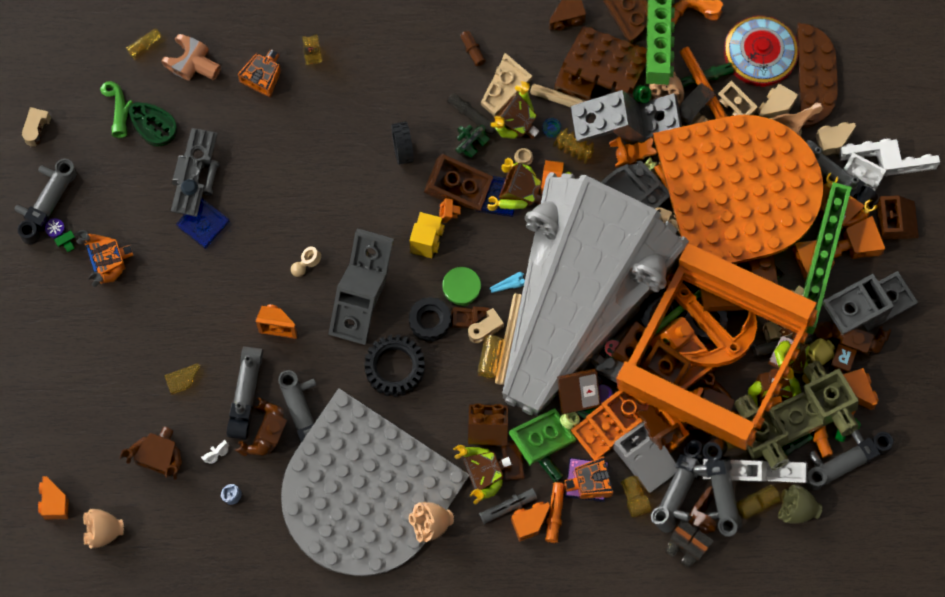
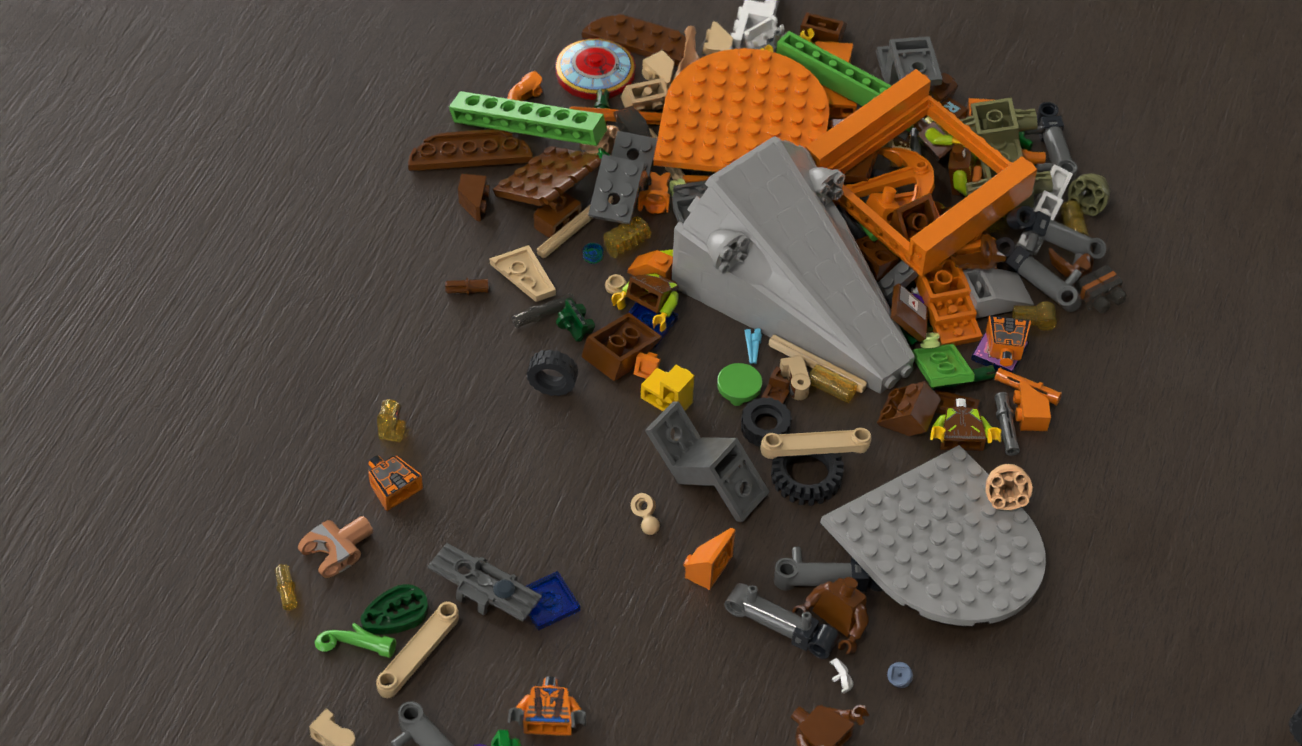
camera: 70 degrees left, 20 degrees down
clear yellow tile [164,363,200,395] -> none
torso [491,81,539,139] -> none
none -> tan piece [376,602,459,698]
none -> tan piece [761,428,871,459]

